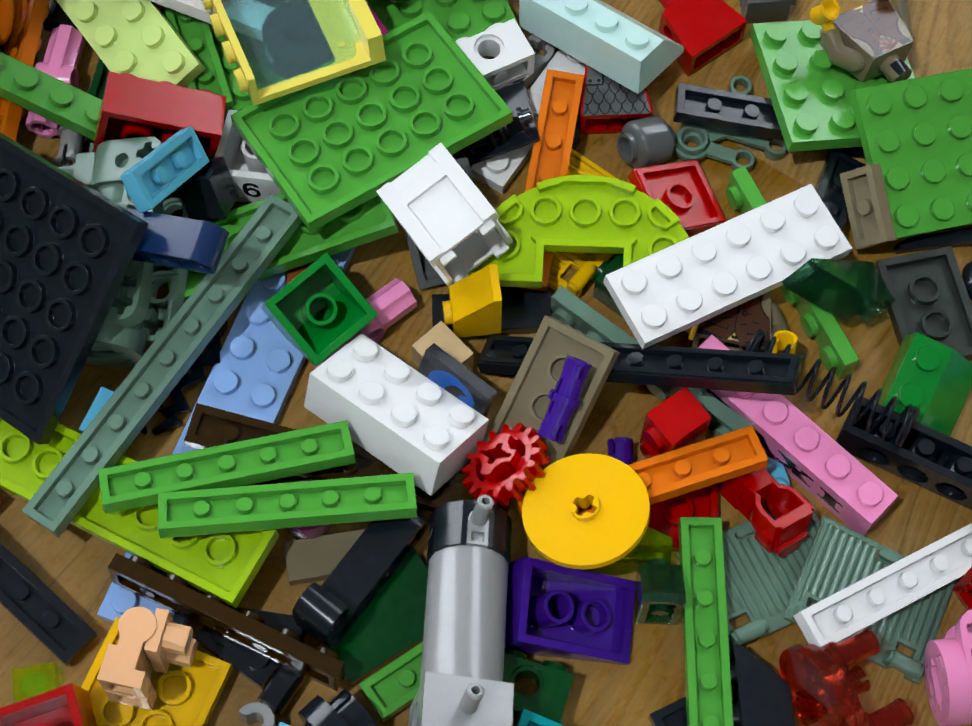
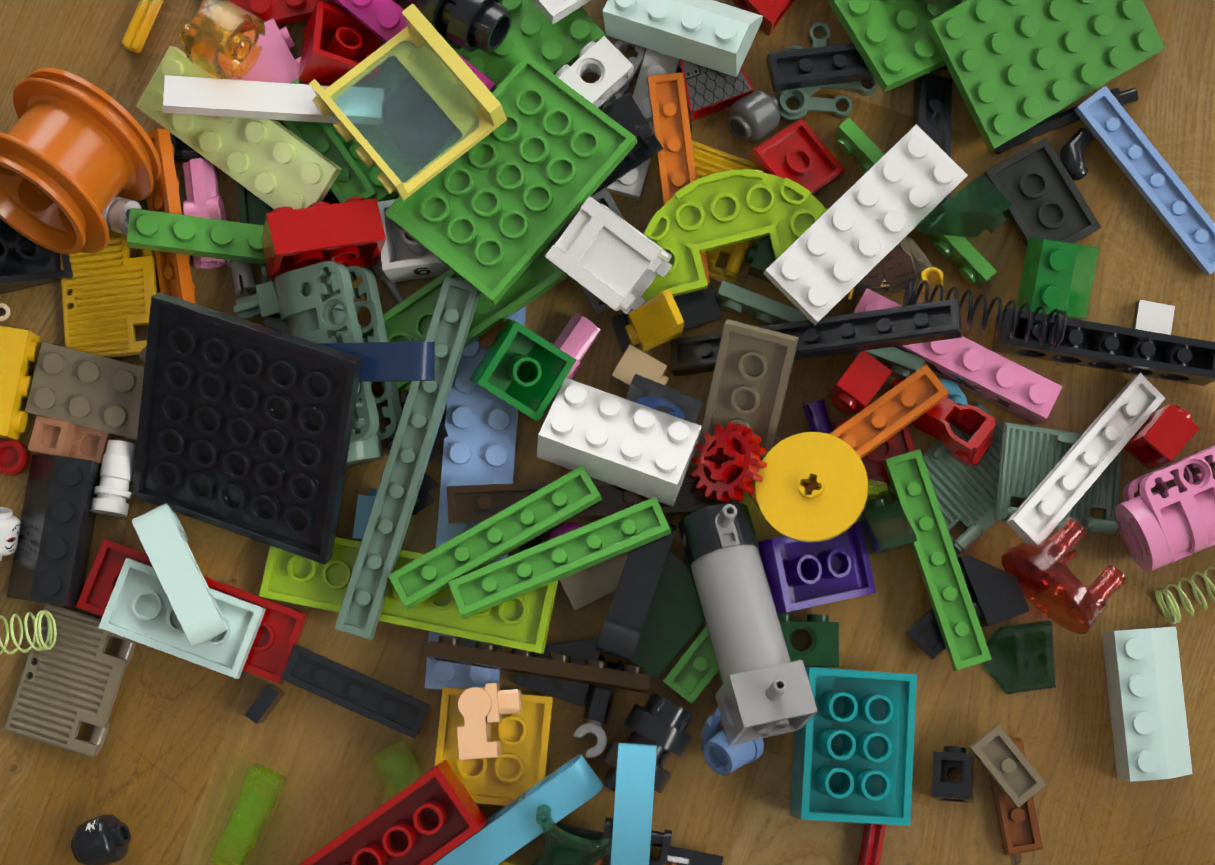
camera: 15 degrees left, 15 degrees up
medium azure plate [120,126,210,213] -> none
black brick [177,157,239,221] -> none
dark purple pin [537,355,592,443] -> none
dark tan plate [839,163,896,250] -> none

